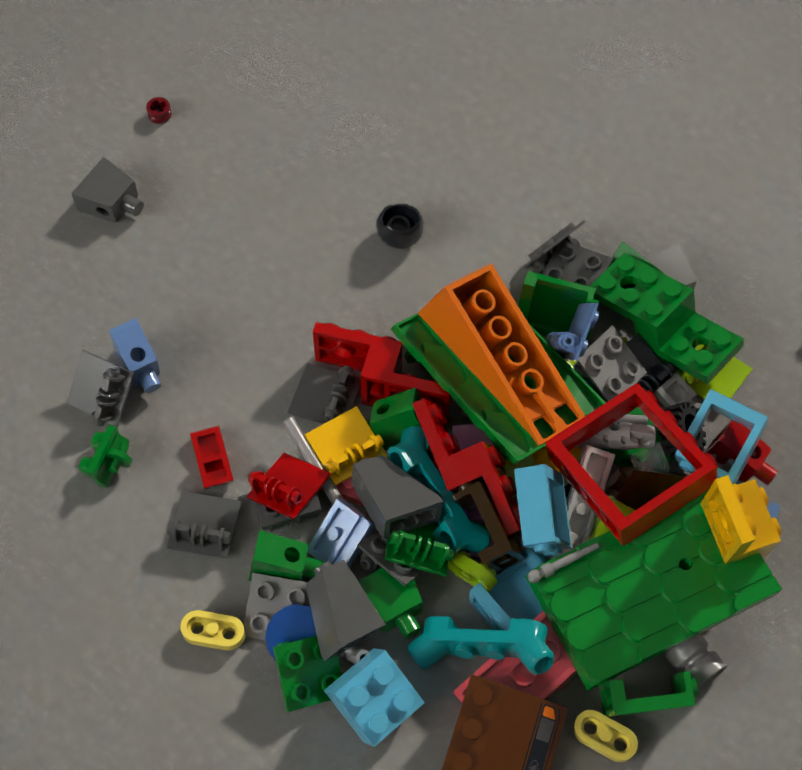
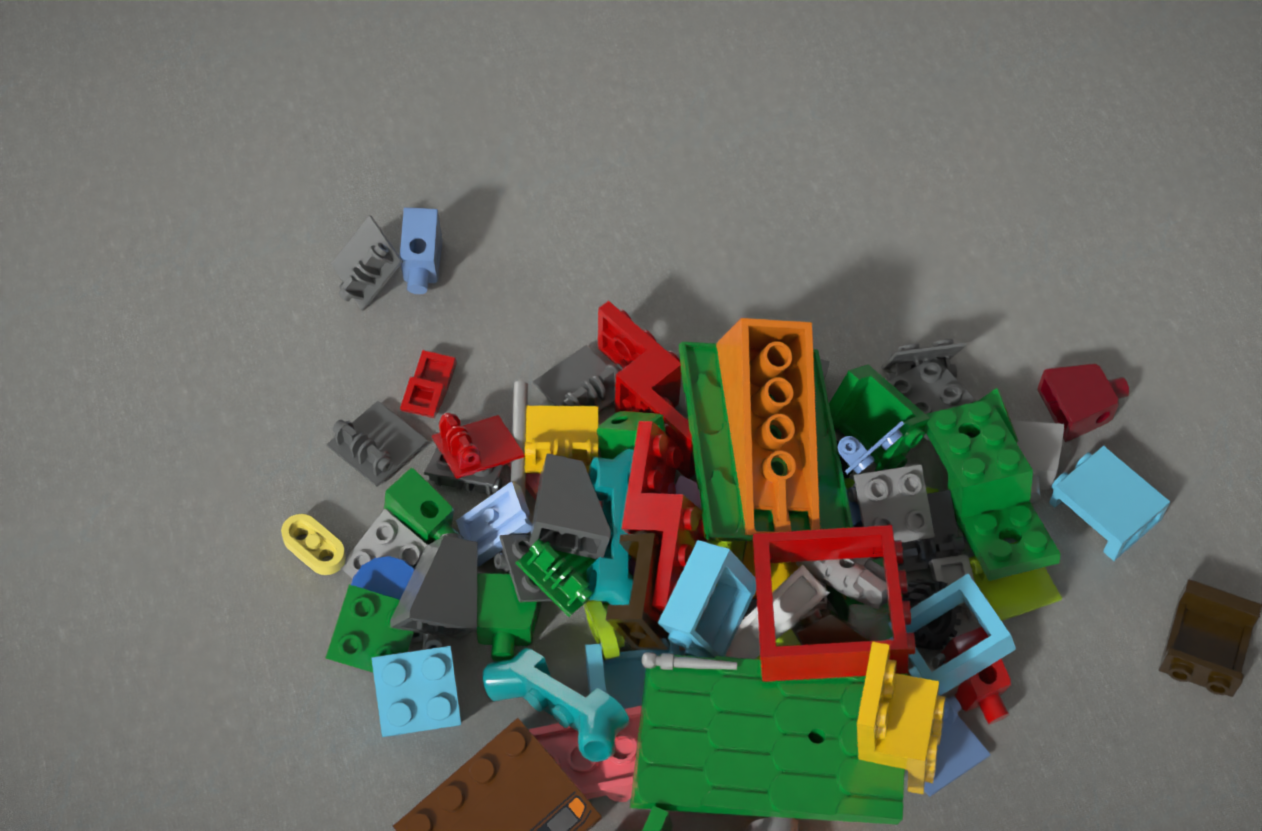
camera: 30 degrees right, 5 degrees down
dark grey torso [71,157,144,223] -> none
green hips [78,425,132,488] -> none
dark red bush [146,97,172,124] -> none
black hair [376,203,424,249] -> none
none -> dark red torso [1037,363,1129,442]
none -> medium azure panel [1049,446,1170,561]

